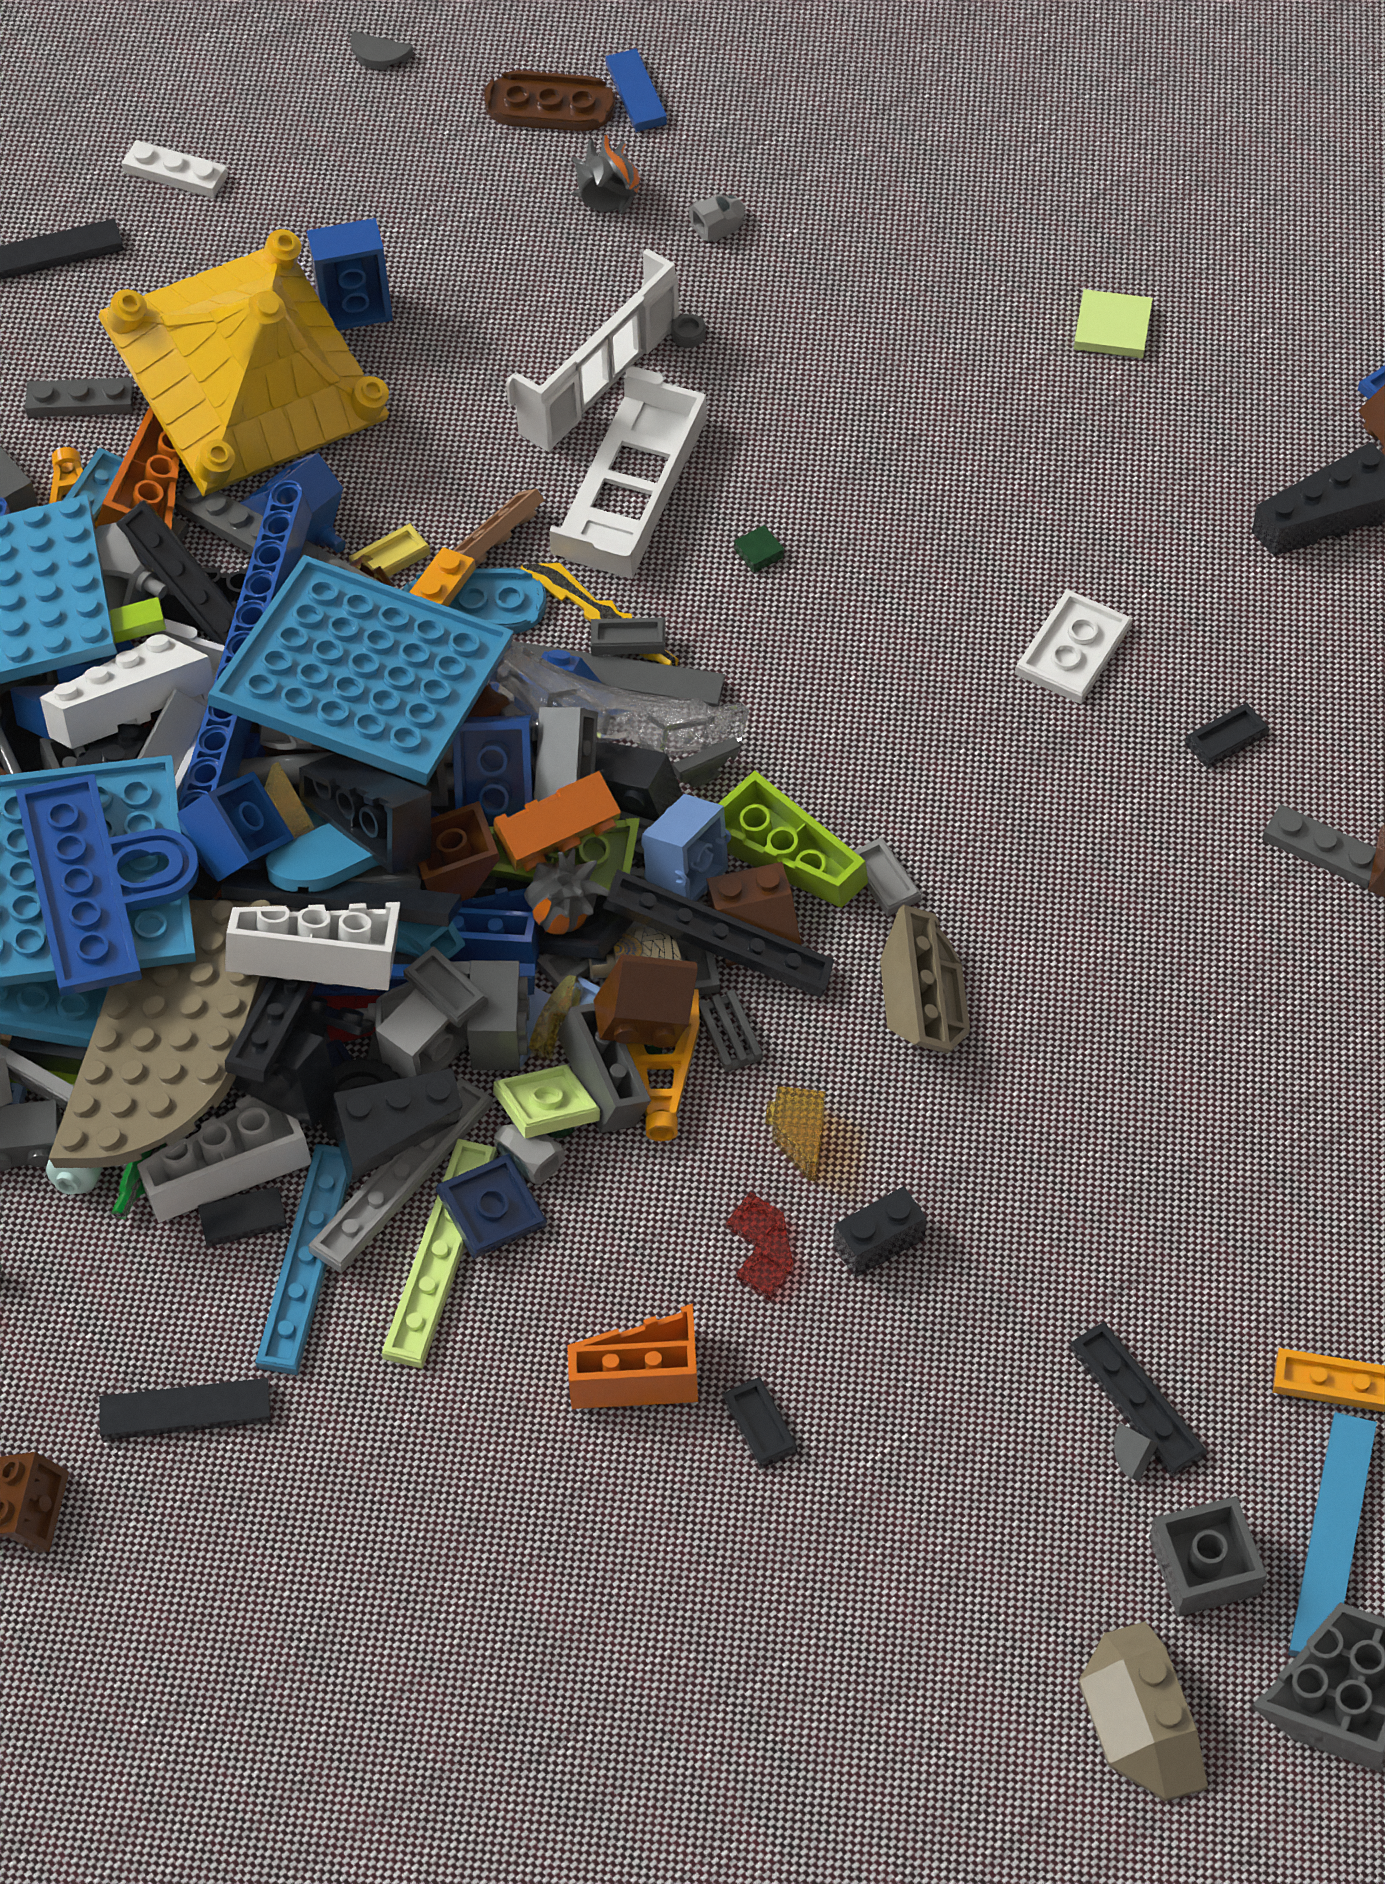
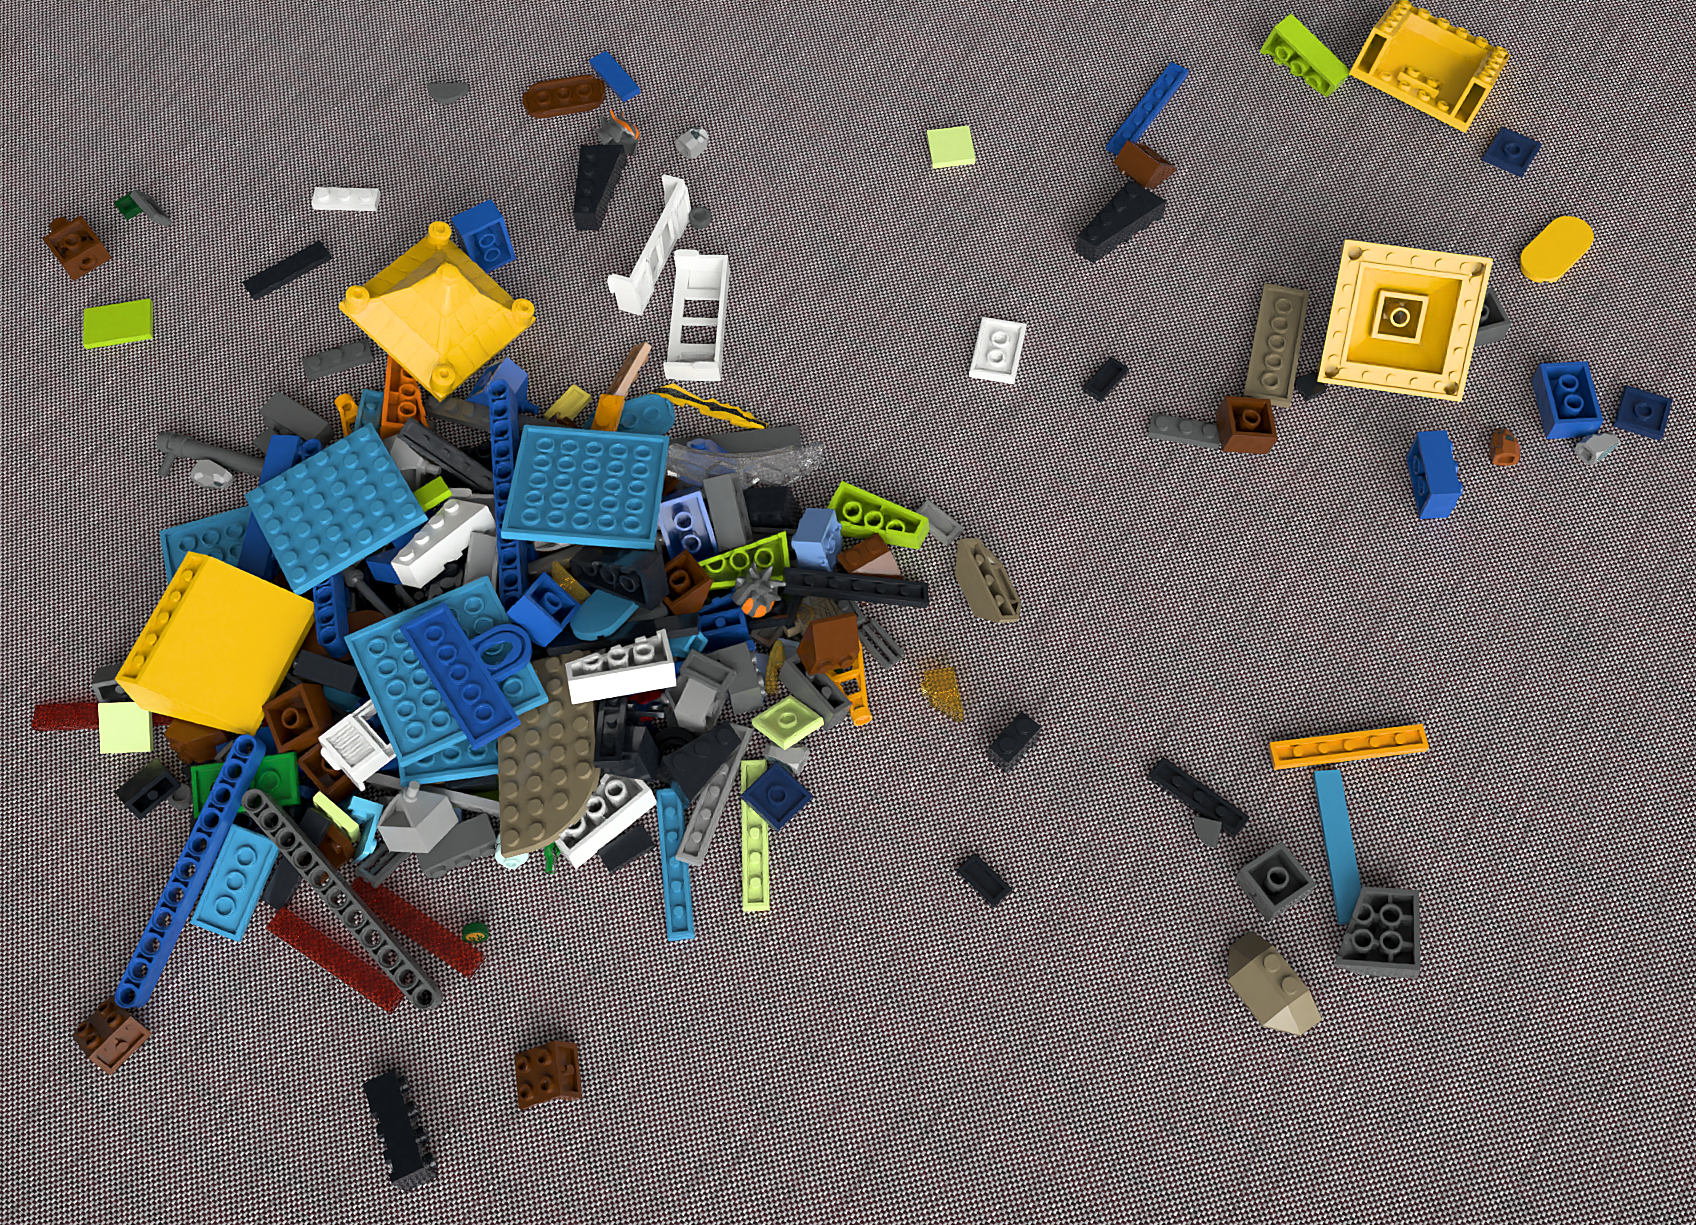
camera: 15 degrees left, 5 degrees up
black tile [99,1378,271,1441] -> none
orange wedge [493,771,621,873] -> none
orange wedge [568,1303,698,1409] -> none
dark grey tile [590,617,666,655] -> none
dark grey tile [672,737,741,787] -> none
clear red tile [726,1192,794,1301] -> none
dark green tile [734,525,784,573] -> none
none -> black wedge [573,145,627,231]

